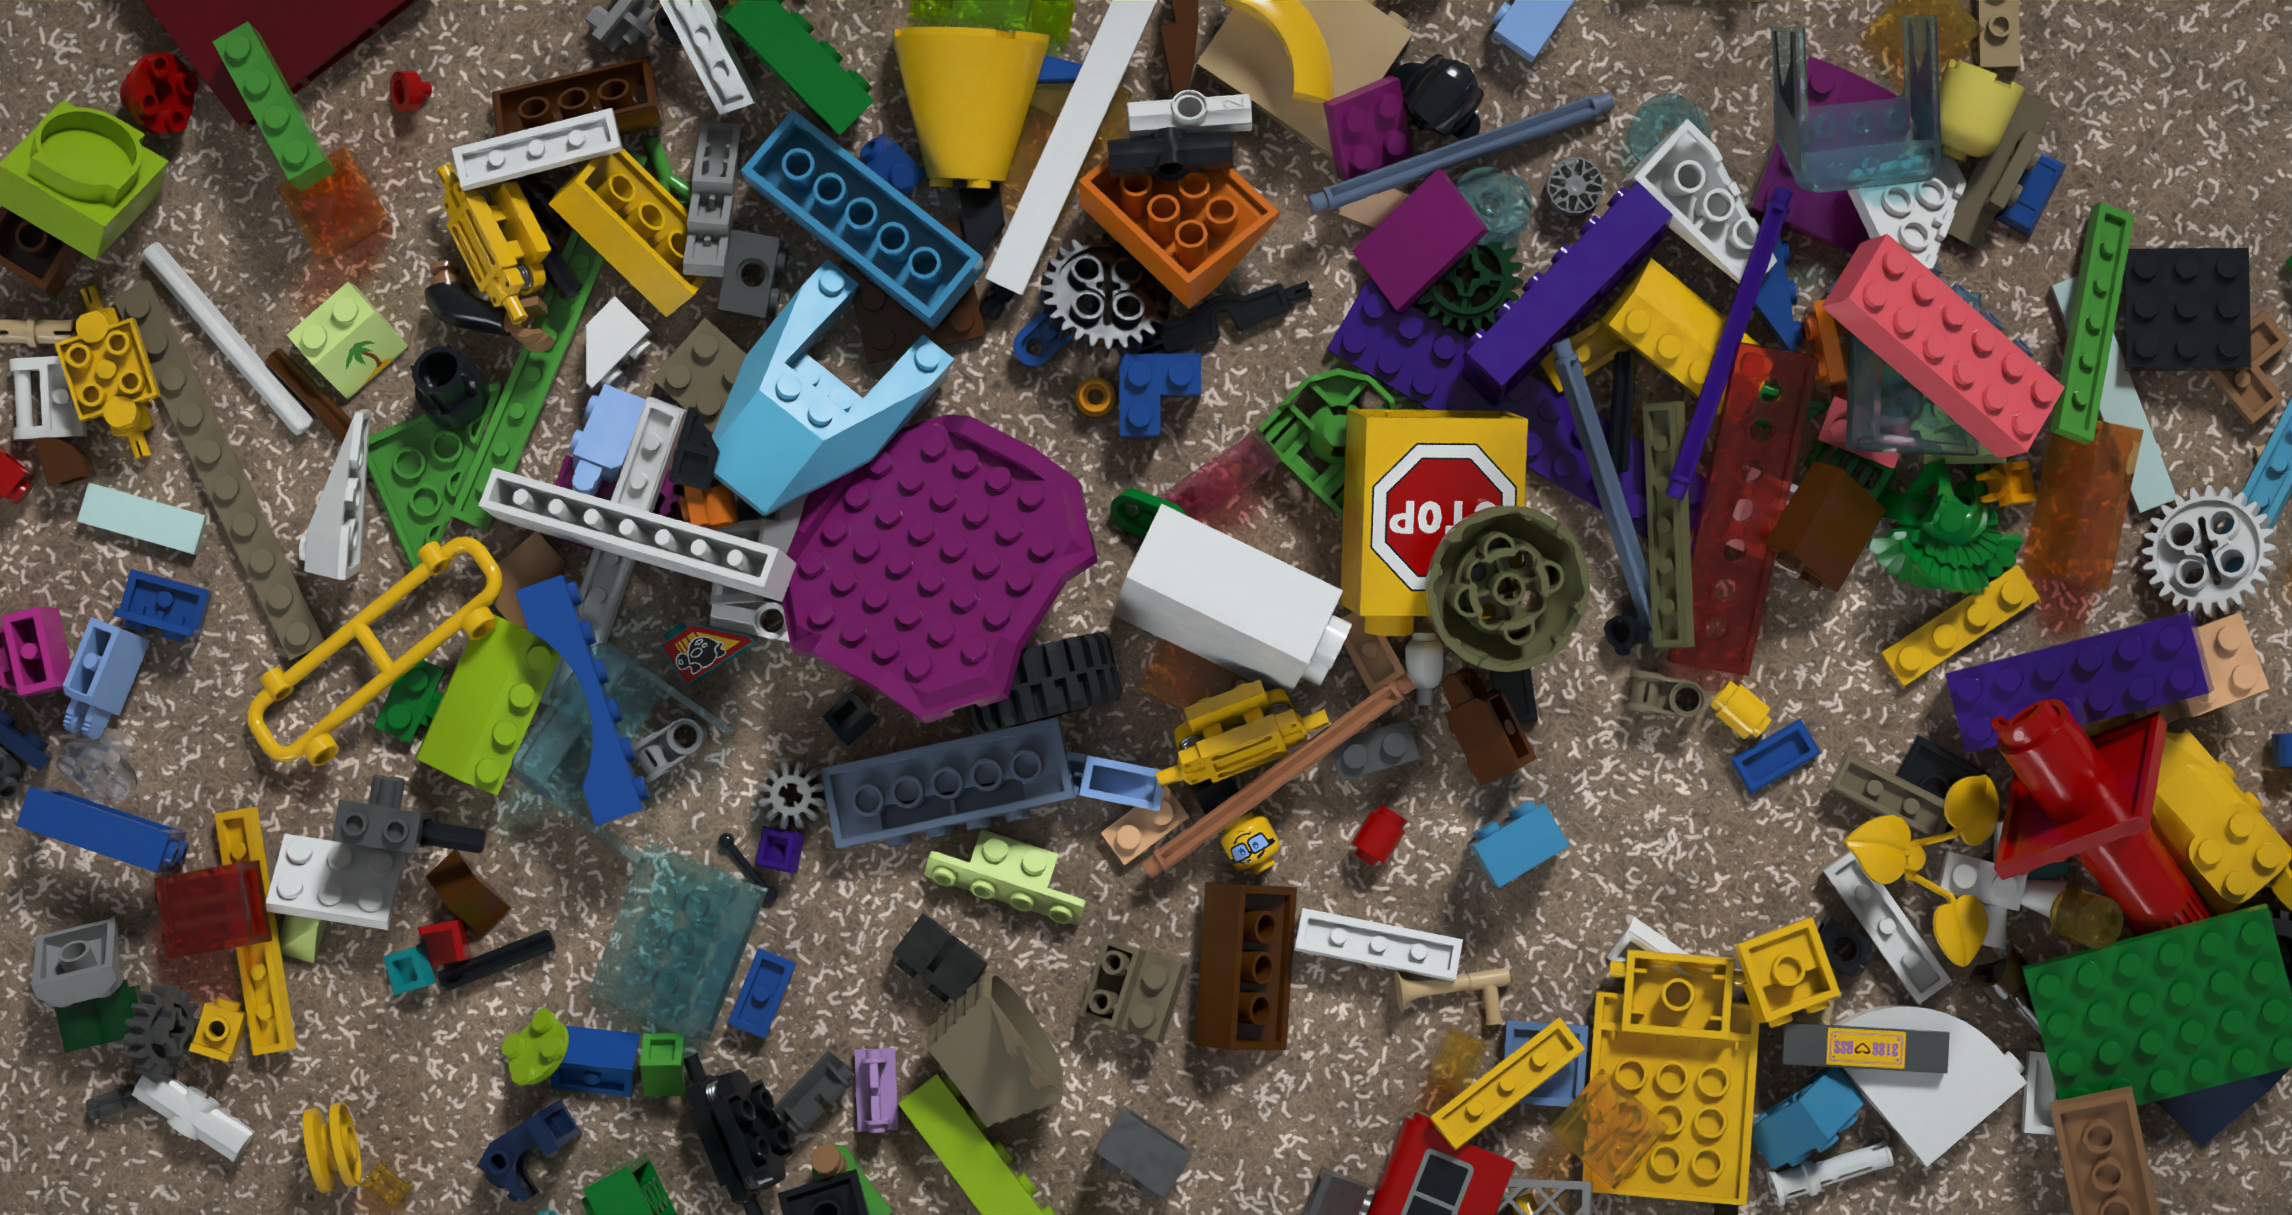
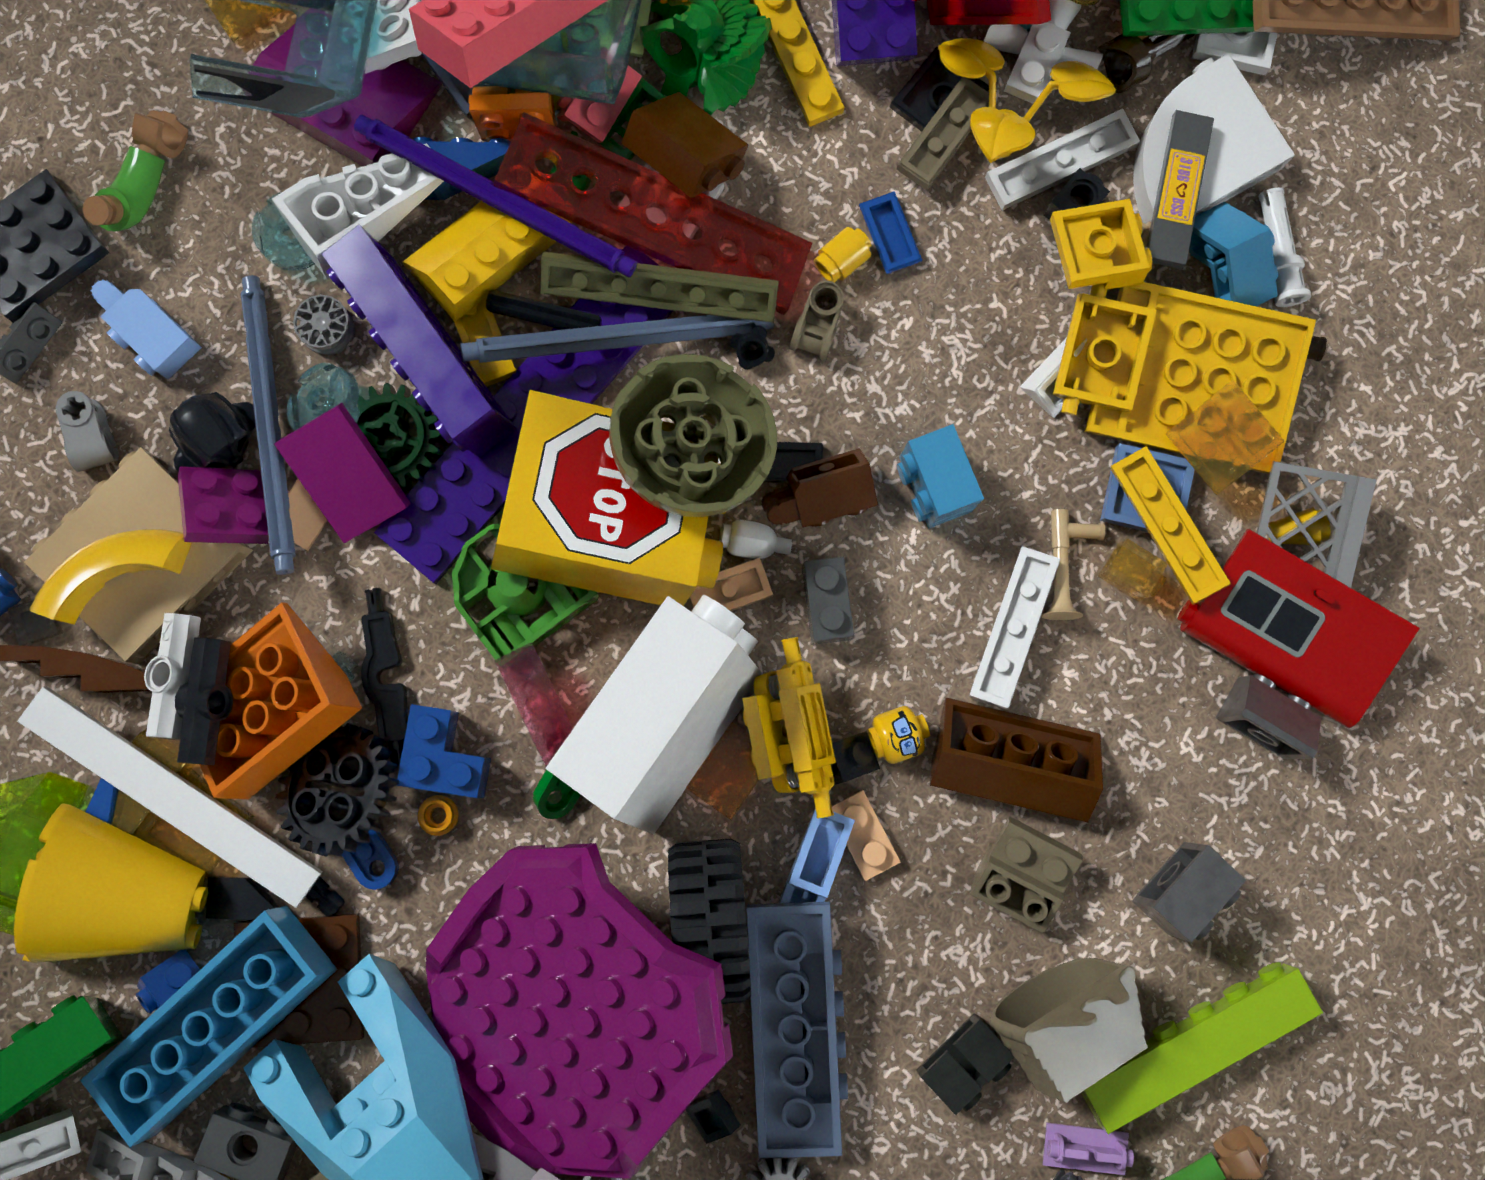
camera: 90 degrees left, 5 degrees down
yellowish green bracket [924,829,1086,925] -> none
nougat piece [1142,672,1417,878] -> none
red brick [1351,804,1407,867] -> none

